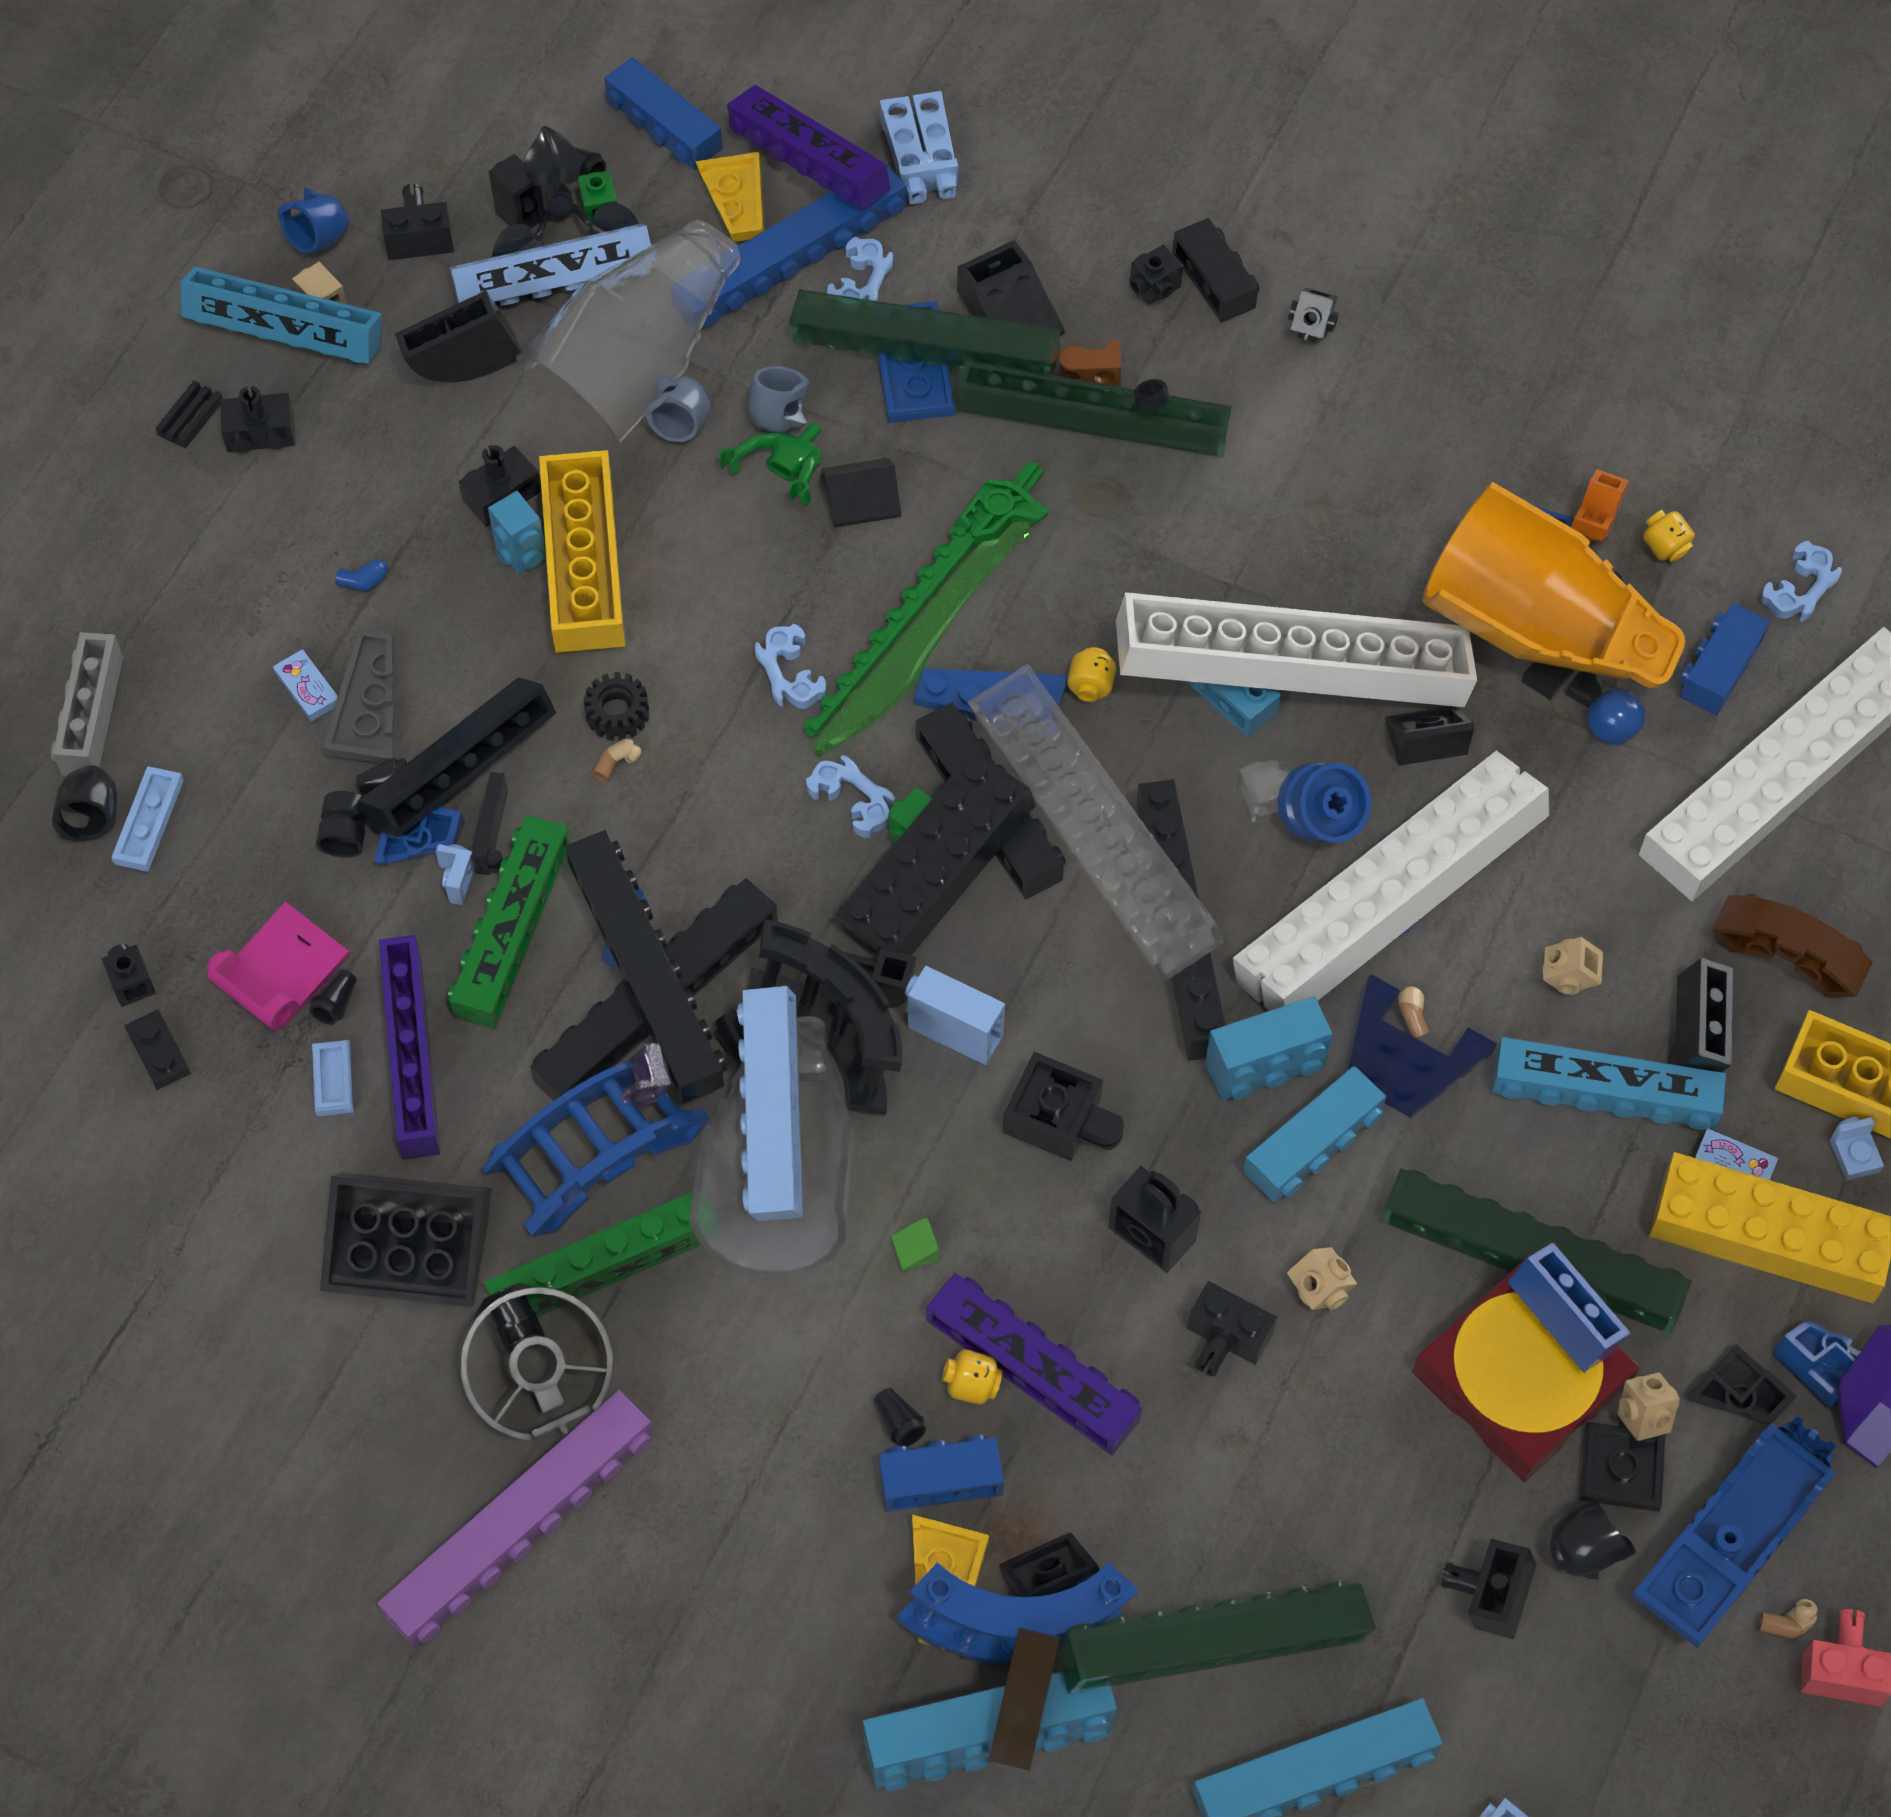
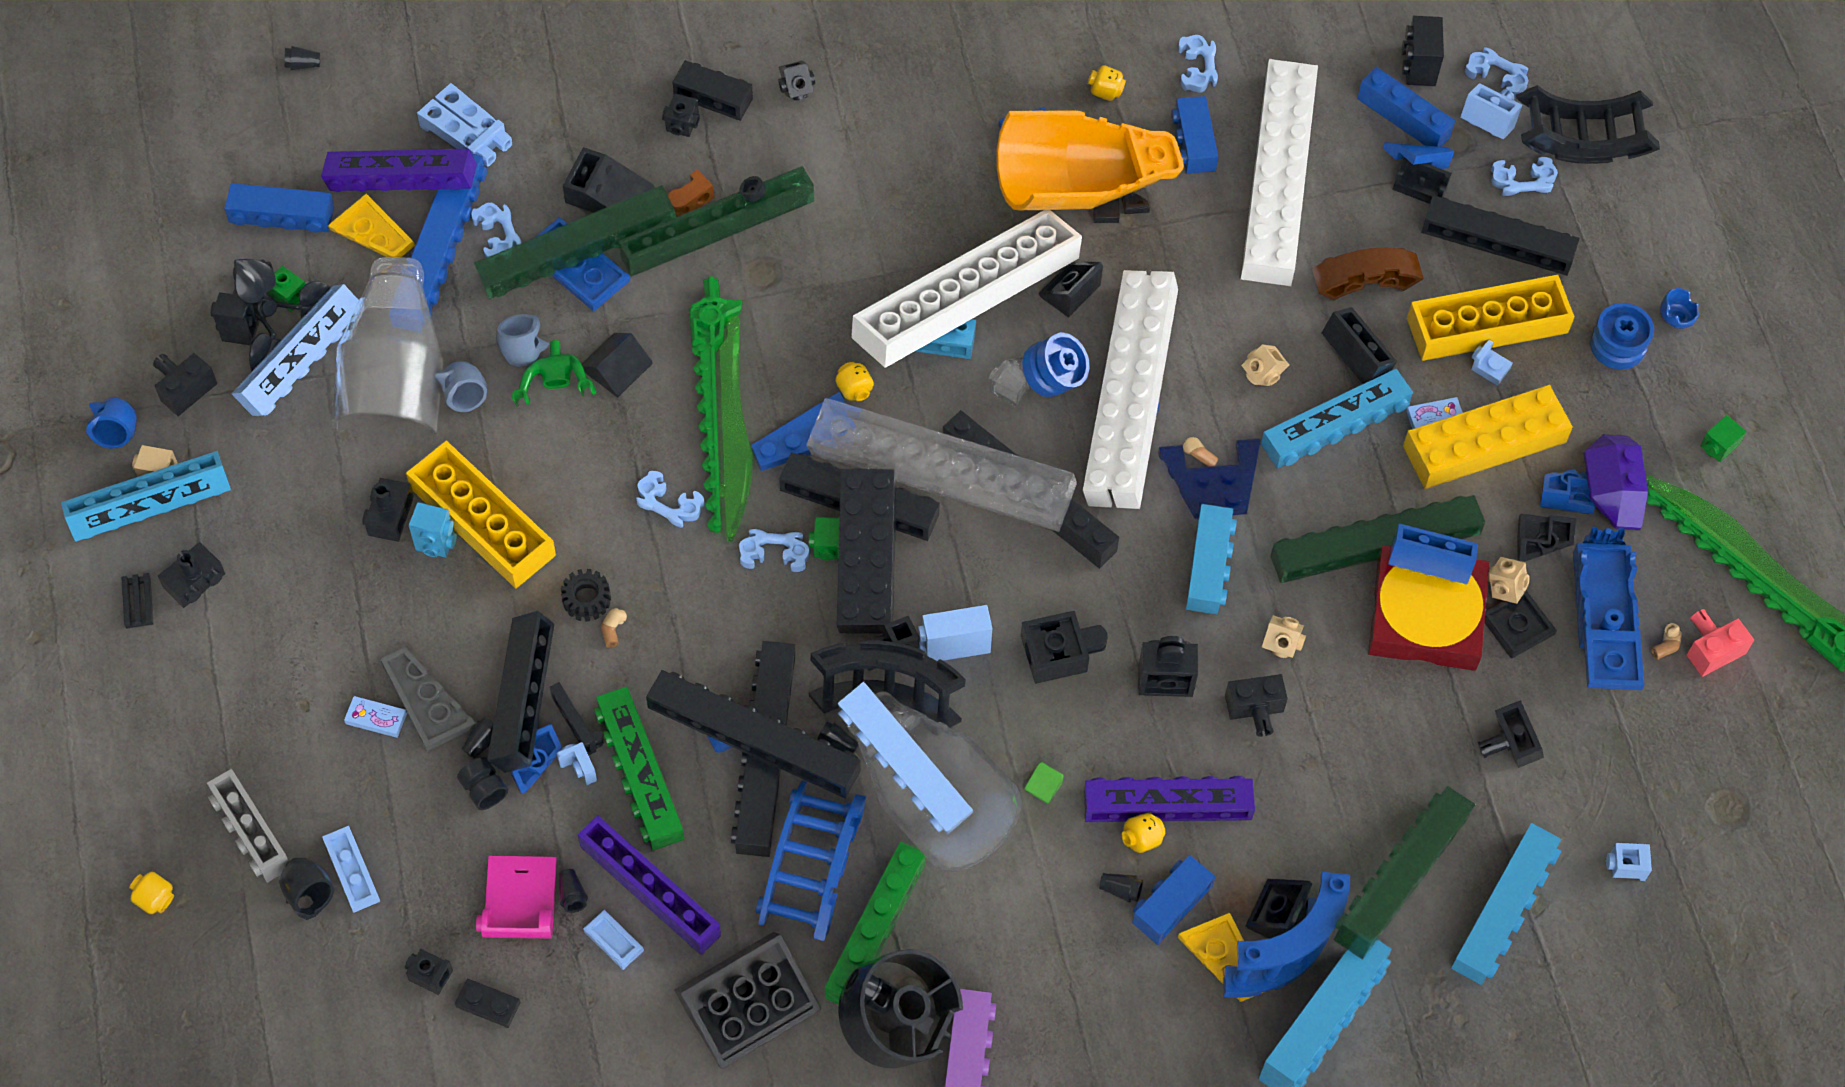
camera: 40 degrees left, 0 degrees up
blue arm [336,559,388,591] -> none
black brick [395,290,524,382] -> none
clear purple bracket [621,1043,670,1106] -> none
dark brown slope [989,1627,1060,1771] -> none
dark azure brick [1205,996,1332,1101] -> none
black piece [1550,1499,1636,1580] -> none
orange brick [1571,469,1629,542] -> none
blue hair [1587,688,1645,745] -> none

